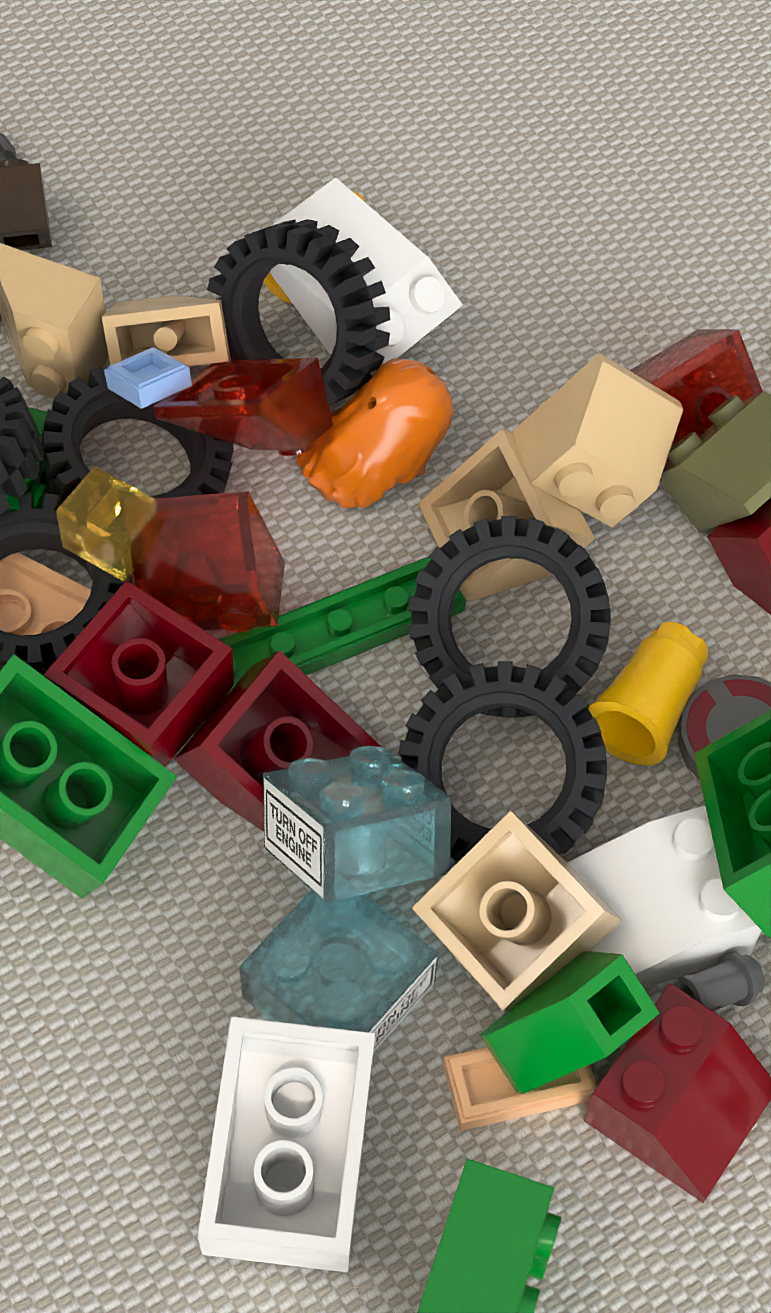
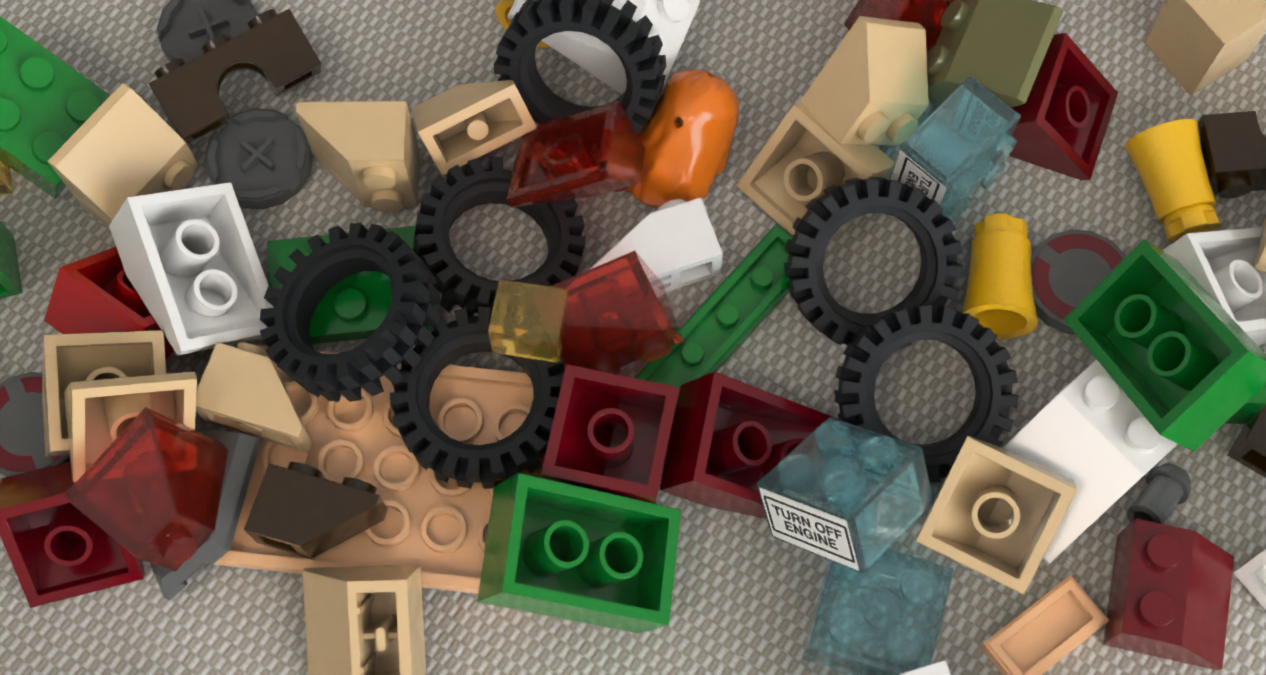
camera: 20 degrees left, 10 degrees up
light blue tile [104,347,192,409] -> none
green slope [479,951,660,1094] -> none
none -> white slope [563,198,723,323]
none -> clear light blue brick [888,76,1021,223]

